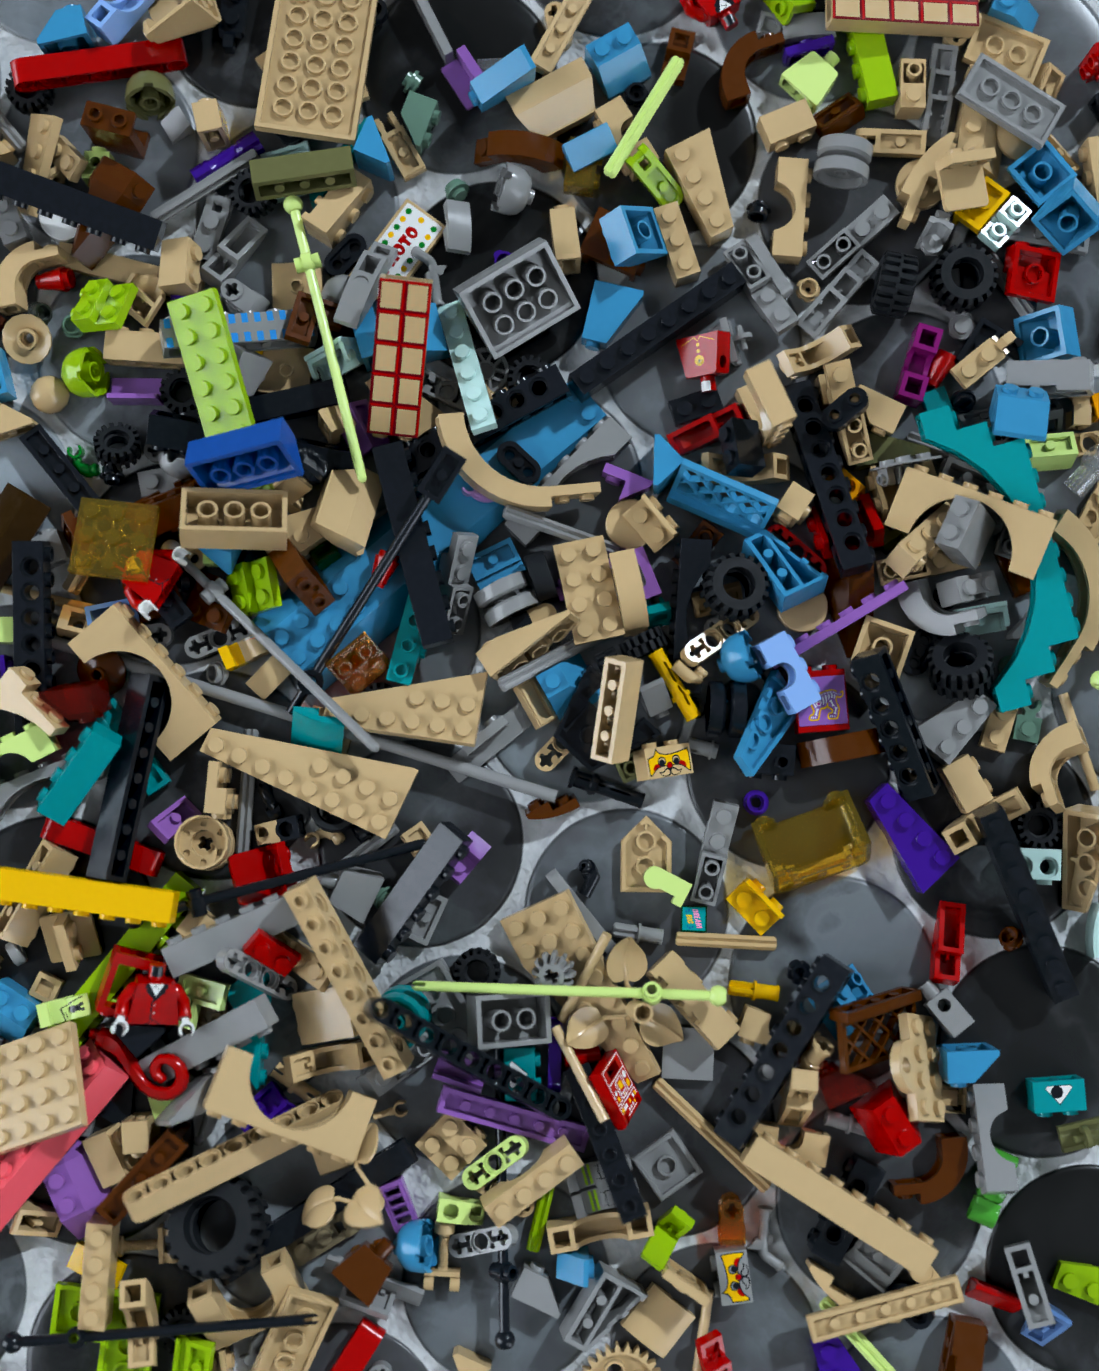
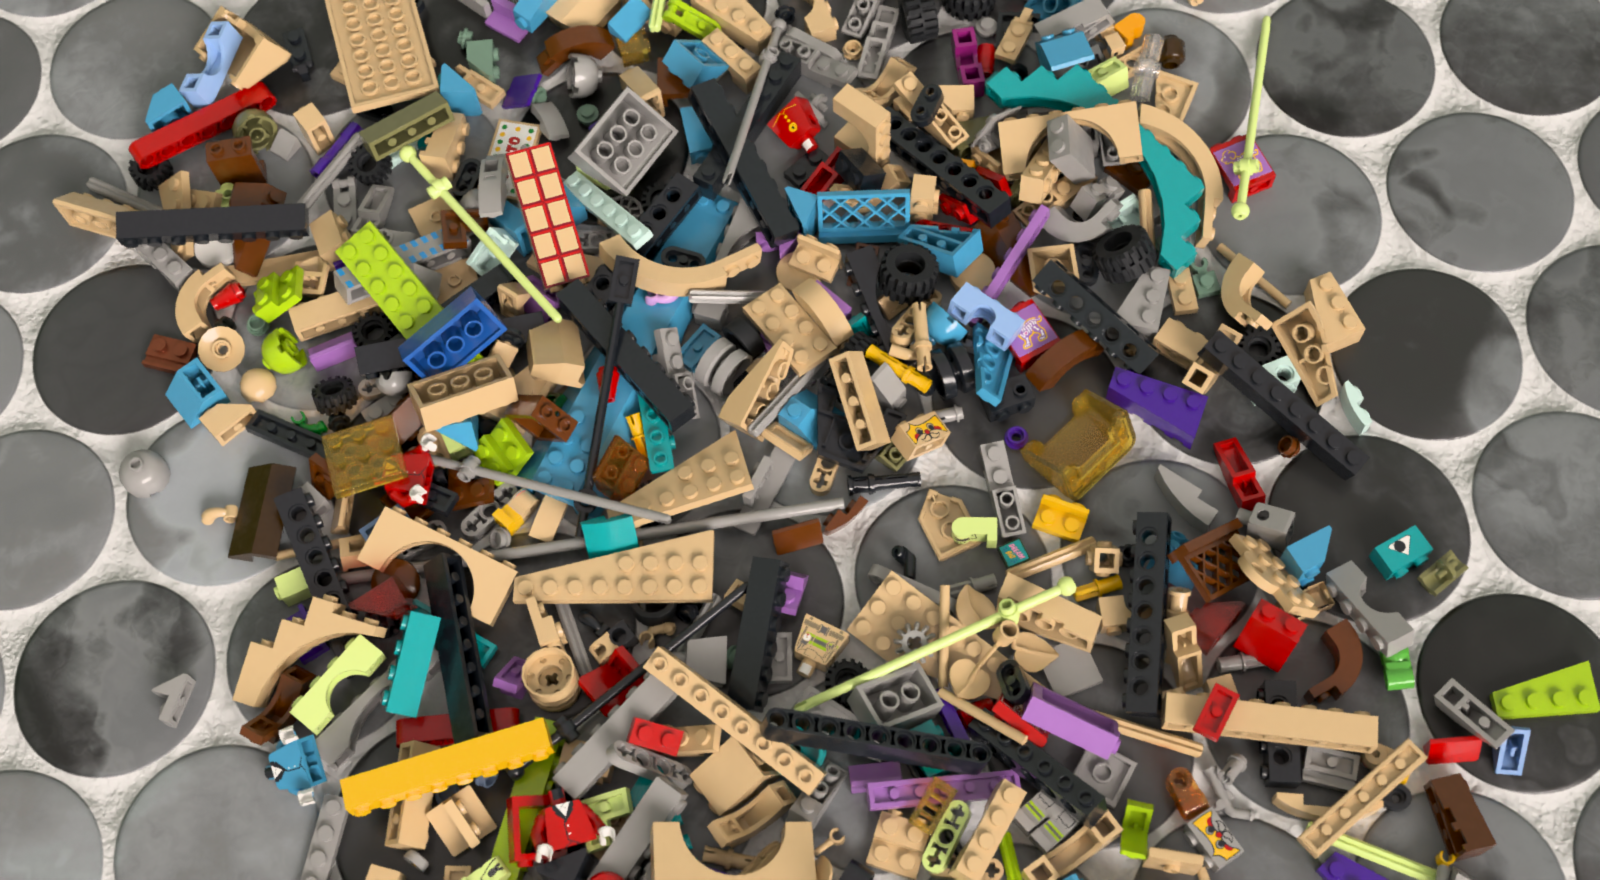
camera: 20 degrees left, 20 degrees down
none -> dark purple piece [502,73,542,110]
none -> sand green plate [577,104,599,126]
none -> yellow axle [625,412,648,460]
none -> black brick [687,78,799,249]
none -> light grey bar [722,18,787,186]
none -> reddish brown slope [771,518,823,555]
none -> tan torso [794,613,849,679]
none -> clear yellow slope [908,776,958,836]
none -> tan pin [911,302,933,372]
none -> black plate [996,659,1031,706]
none -> medium lavender piece [1021,682,1121,760]
none -> tan brick [1085,541,1123,577]
none -> tan axle [1138,188,1156,250]
none -> light grey slope [1154,464,1218,534]
none -> red plate [1192,683,1240,743]
none -> light grey pin [1218,753,1247,785]

